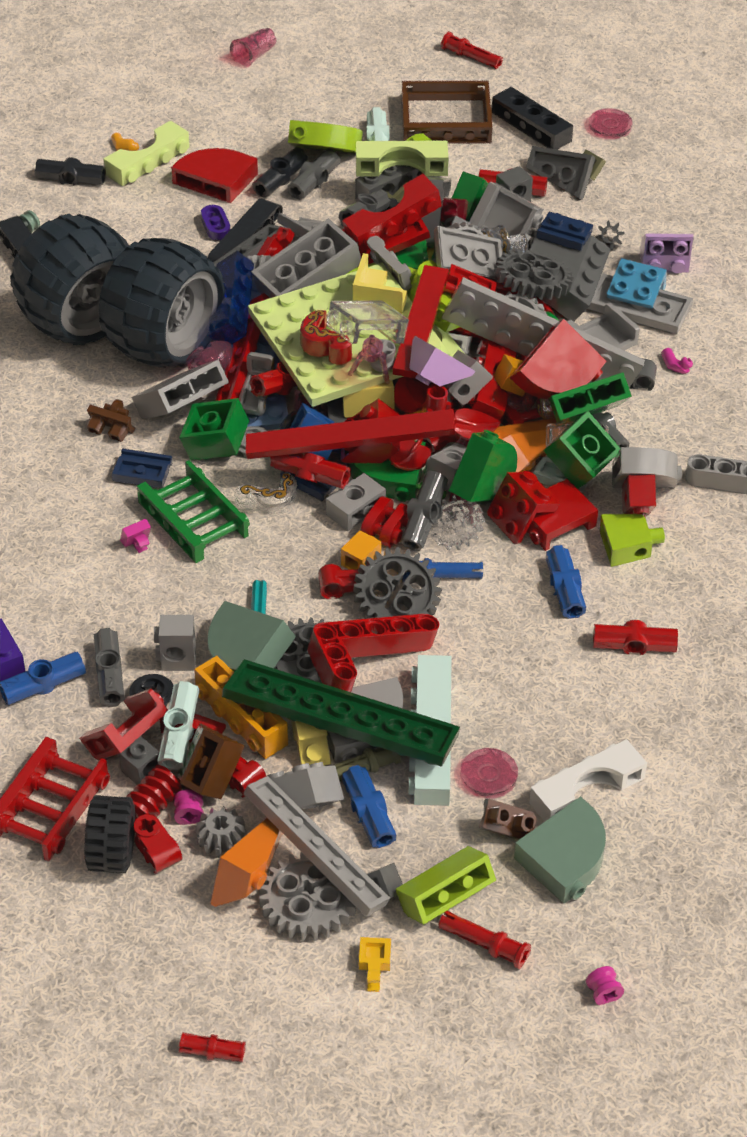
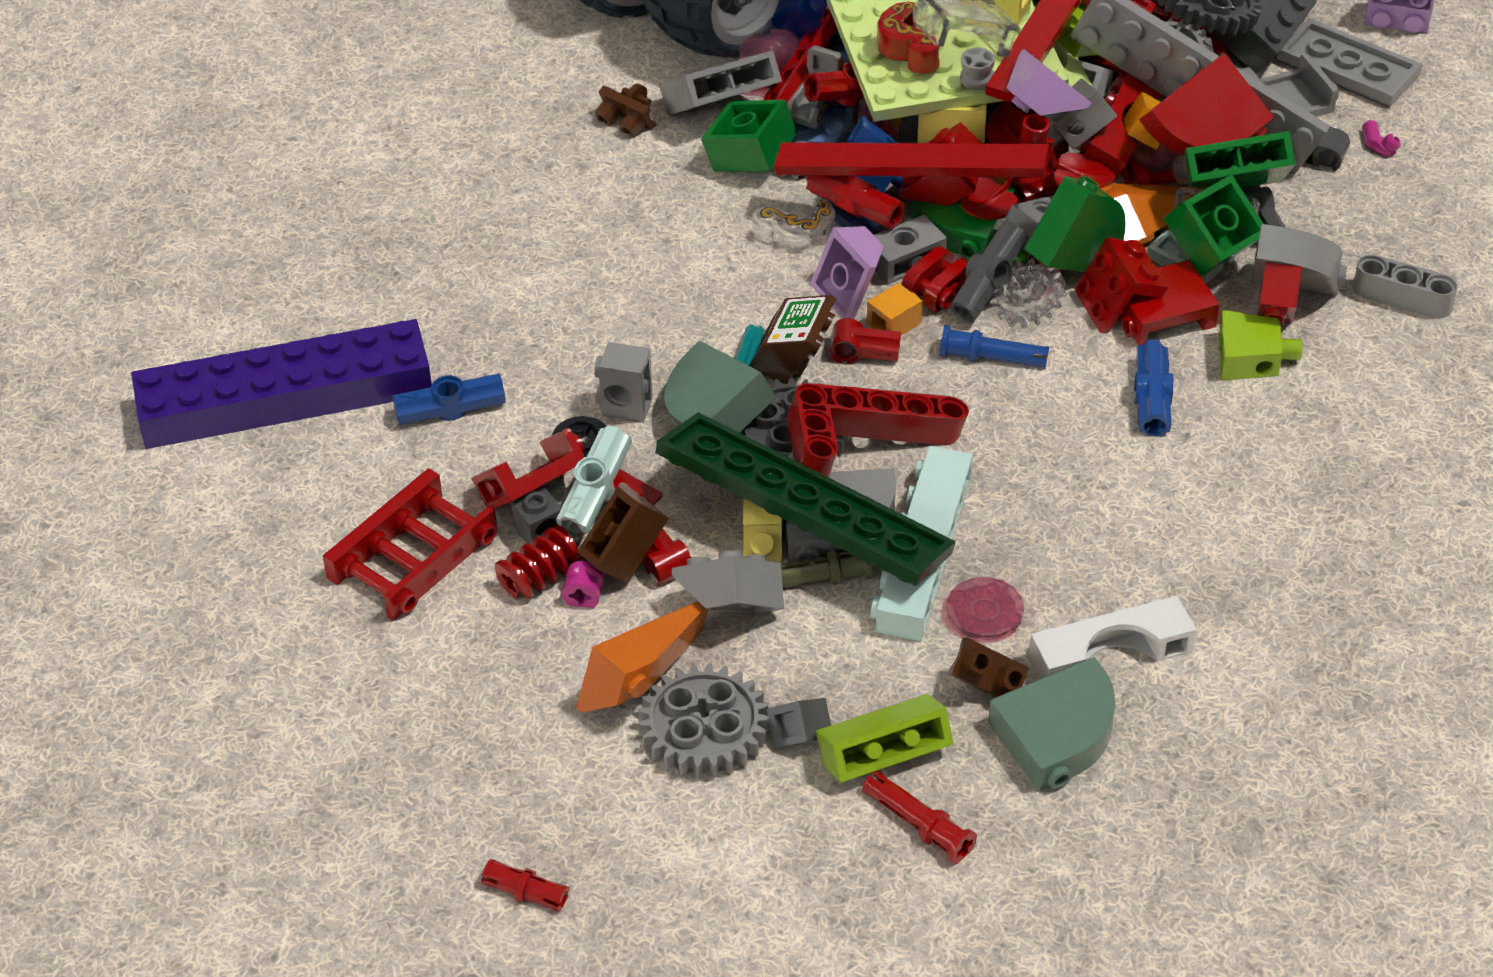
camera: 15 degrees right, 0 degrees up
black tyre [84,795,135,873] -> none
dark grey piece [94,628,125,707] -> none
dark blue plate [112,448,172,489] -> none
dark pink tile [120,519,151,553] -> none
red piece [134,814,183,874] -> none
green fence [137,460,250,563] -> none
light orange brick [194,656,288,759] -> none
light grey gear [196,806,247,858] -> none
light grey plate [244,776,390,917] -> none
blue piece [342,765,396,848] -> none
clear pink plant [348,334,390,385] -> none
dark grey gear [353,547,442,619] -> none
yellow plate [359,937,391,992] -> none
dark pink wheel [585,966,624,1005] -> none
red piece [593,620,678,655] -> none
dark azure bracket [607,258,667,308] -> none
none -> reddish brown slope [749,295,836,384]
none -> lavender slope [810,226,884,319]

